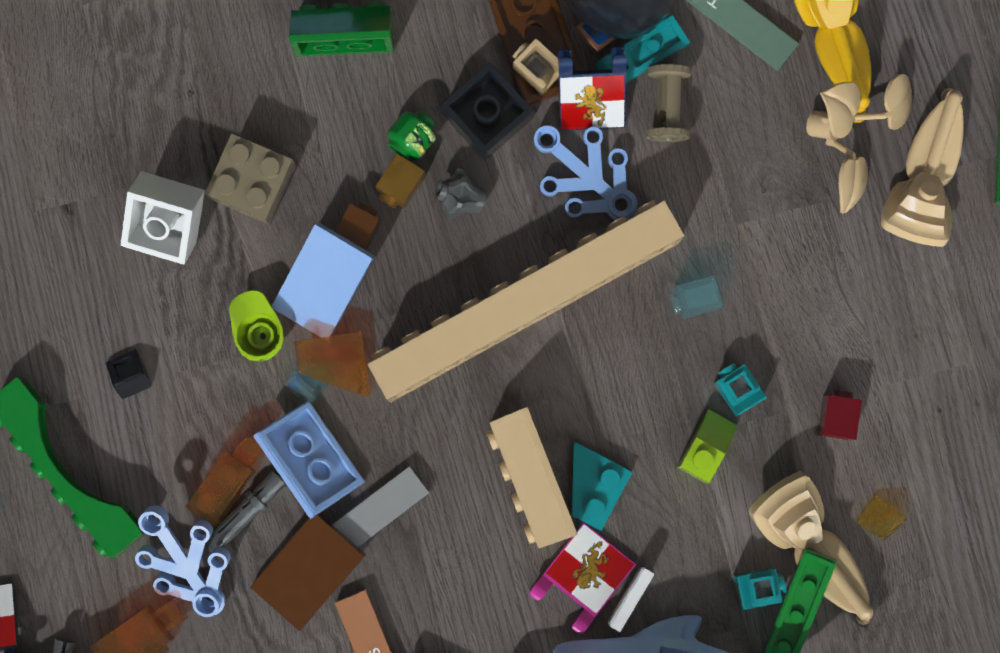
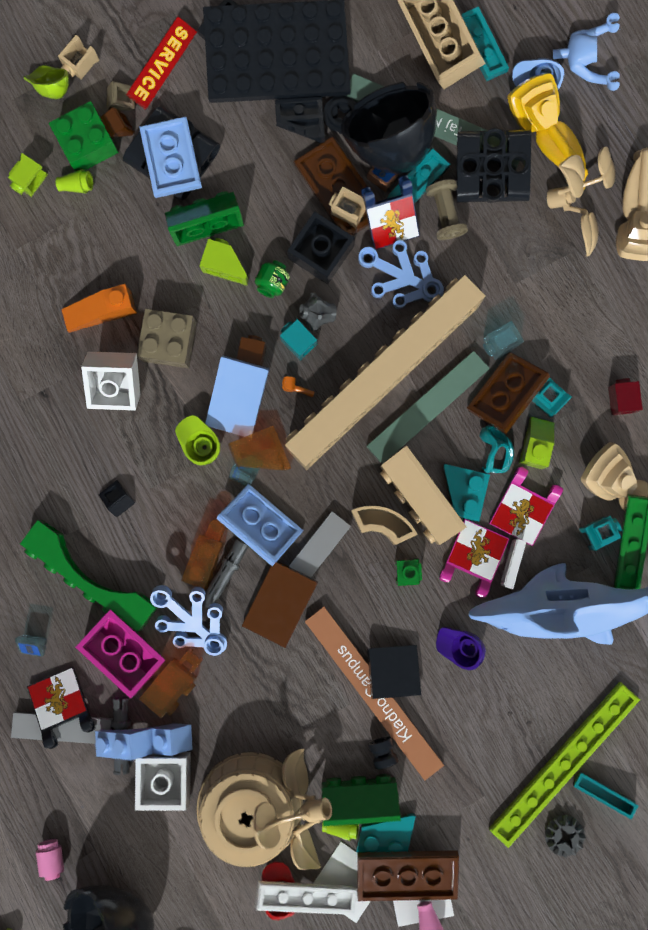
camera: 10 degrees left, 0 degrees up
pearl gold brick [375,154,426,209] -> none
none -> orange slope [61,284,137,333]
none -> dark pink slope [75,609,165,699]
none -> lime slope [199,238,249,286]
none -> teal brick [280,319,318,361]
none -> orange hand [282,377,315,397]
none -> tan brick [351,506,418,545]
none -> sand green tile [366,351,490,464]
none -> green window [395,559,422,586]
none -> black connector [456,128,531,203]
none -> reddish brown tile [467,352,550,434]
none -> teal piece [479,425,514,473]
none -> flag [489,467,563,546]

